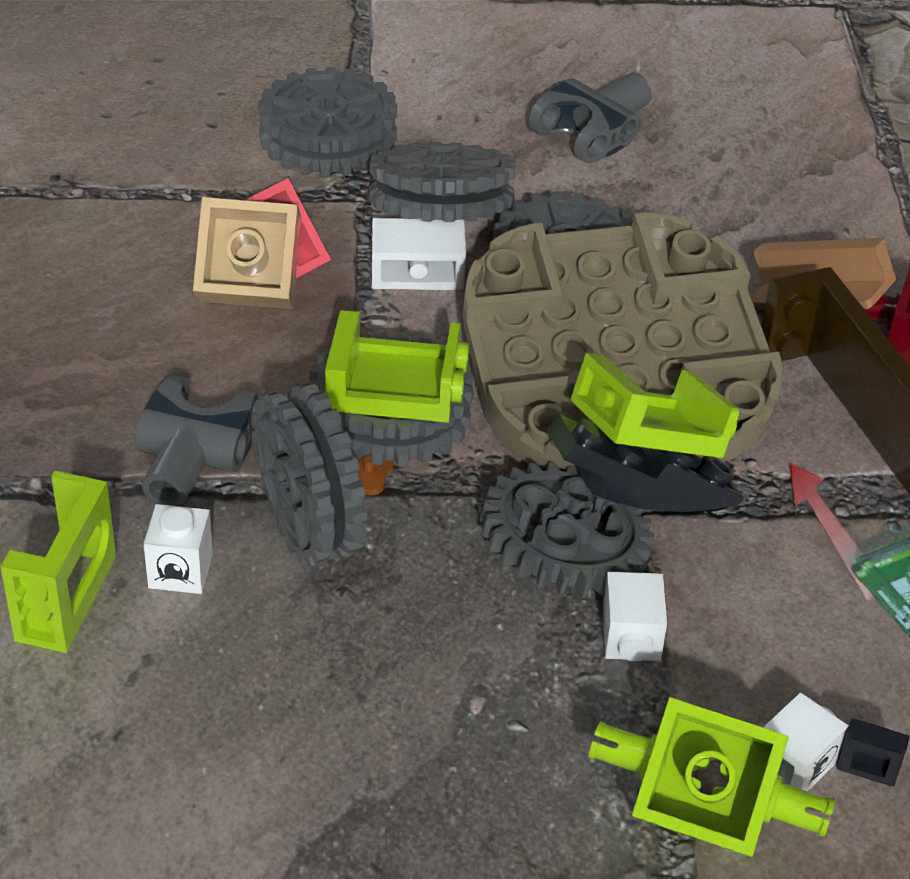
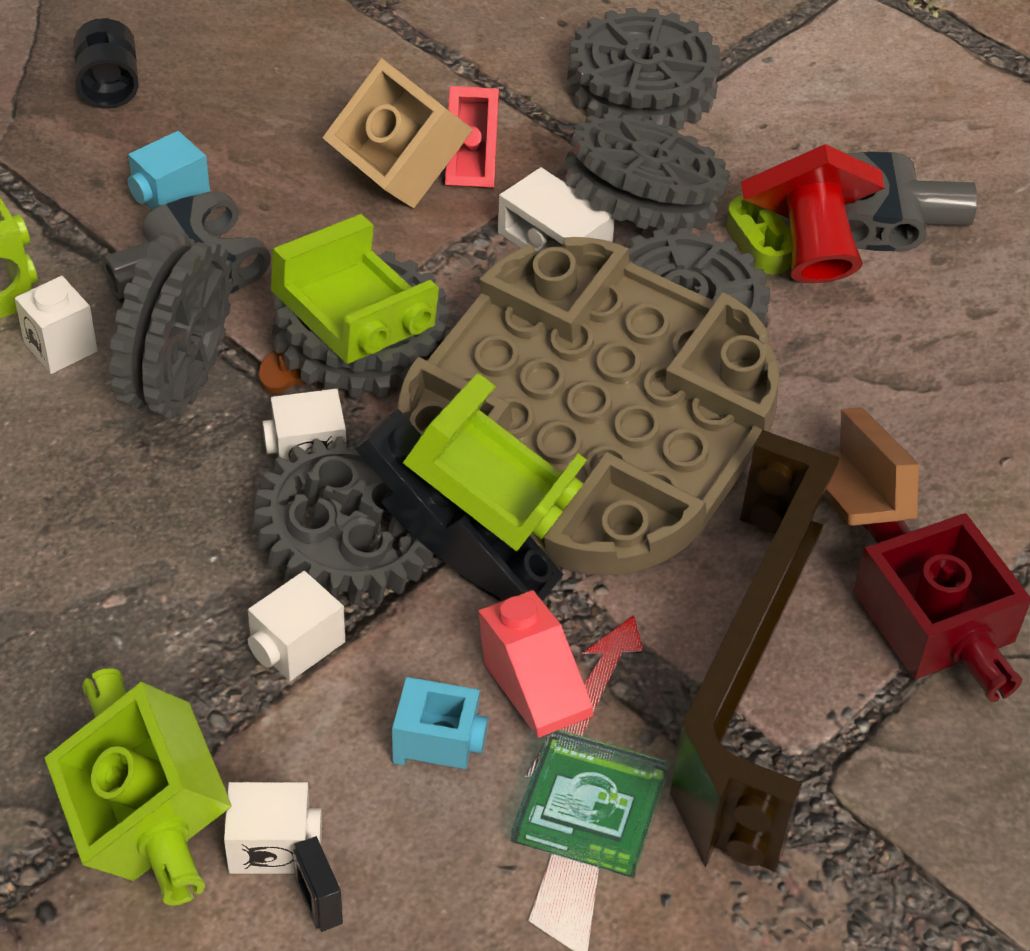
camera: 45 degrees right, 5 degrees up
none -> medium azure brick [127,131,210,210]
none -> white brick [262,389,346,461]
none -> medium azure brick [392,677,489,770]
none -> coral slope [478,590,594,738]
none -> lime beam [726,195,792,275]
none -> red plant [741,144,885,283]

